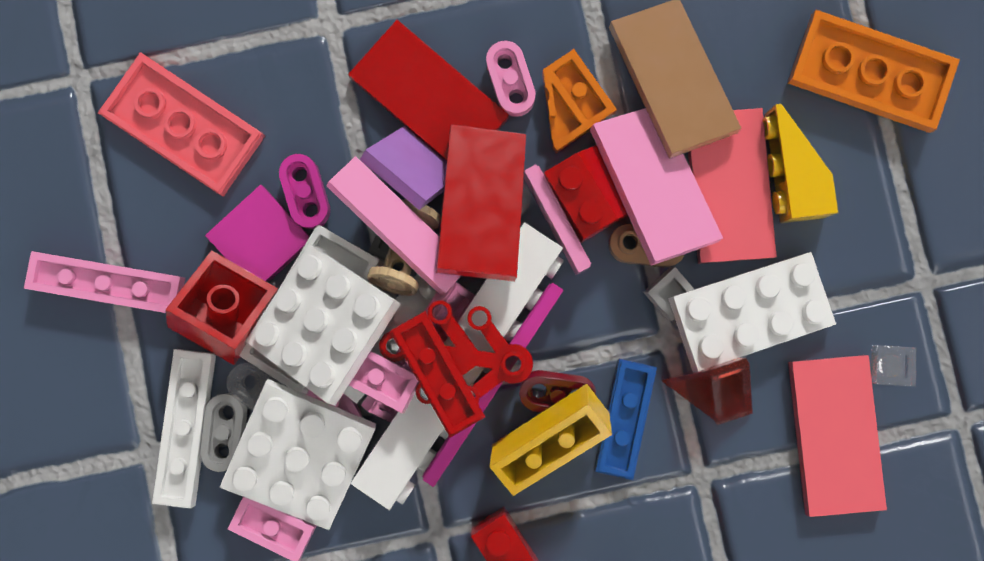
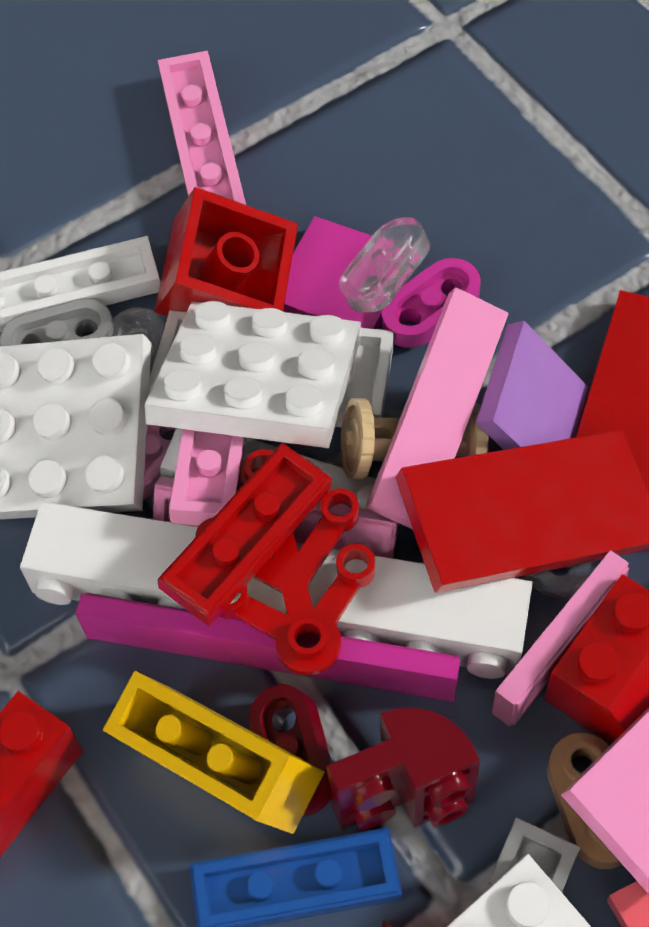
camera: 65 degrees right, 25 degrees down
coral tile [98,52,265,197] -> none
none -> dark red brick [327,707,480,830]
none -> clear plate [339,217,430,312]

